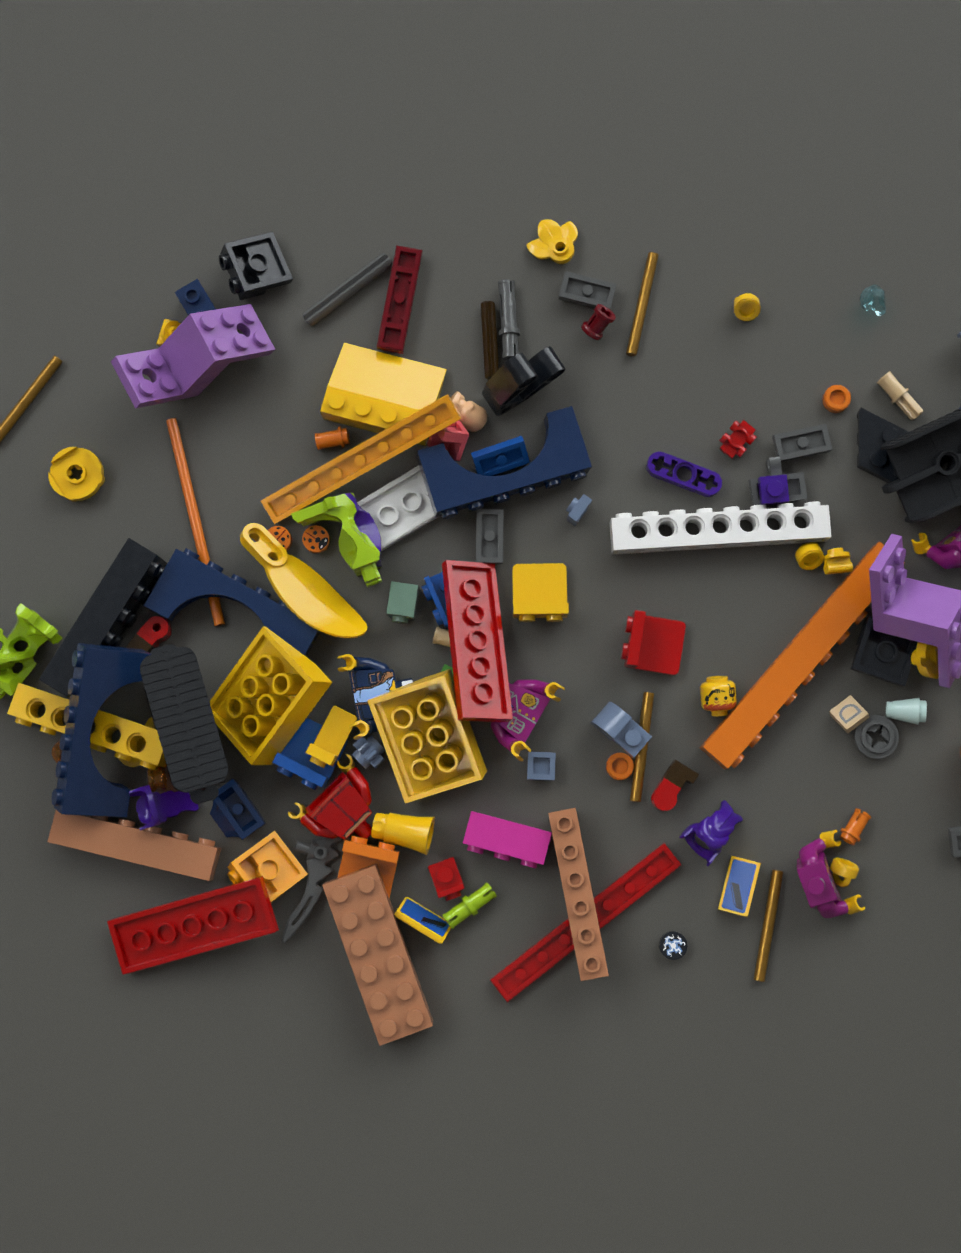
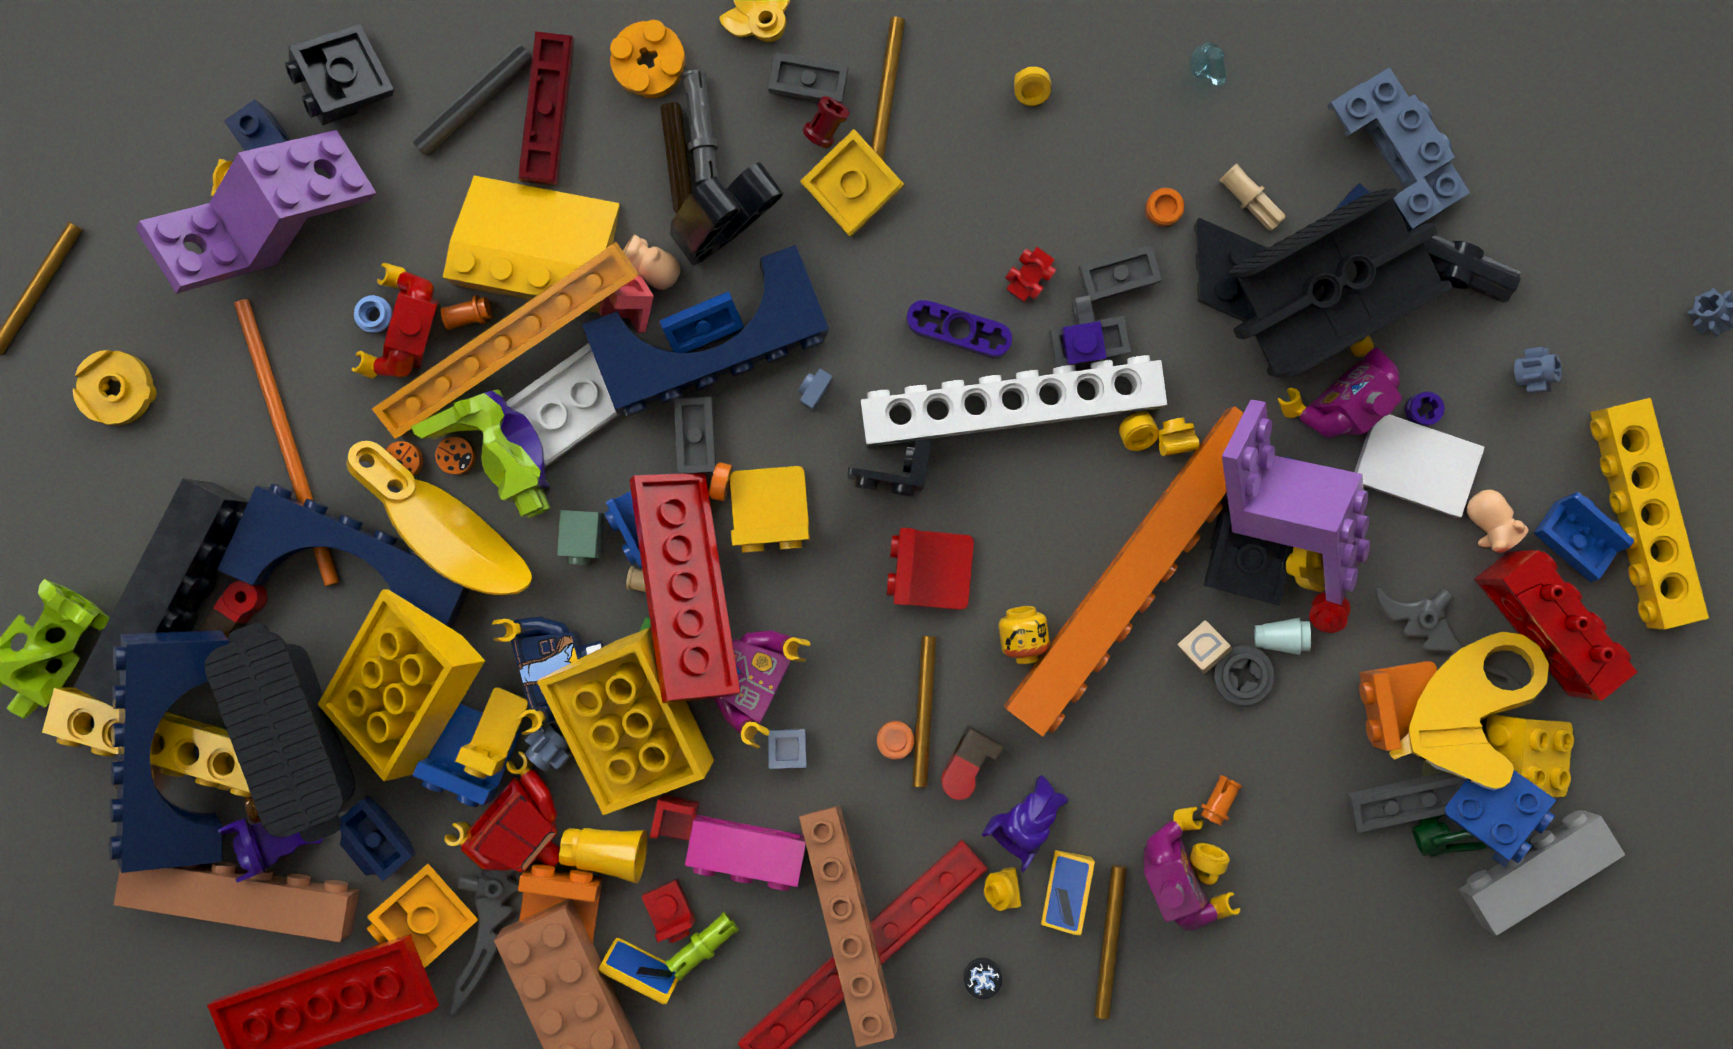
camera: 10 degrees left, 5 degrees up
sand blue brick [590,701,652,758] -> none
none -> red torso [351,263,439,379]
none -> light blue plate [354,295,393,333]
none -> light orange plate [610,20,686,99]
none -> red panel [650,794,700,841]
none -> orange tile [709,462,733,502]
none -> yellow tile [800,129,906,237]
none -> black bracket [847,439,931,496]
none -> yellow plate [984,867,1021,911]
none -> red wheel [1309,592,1350,633]

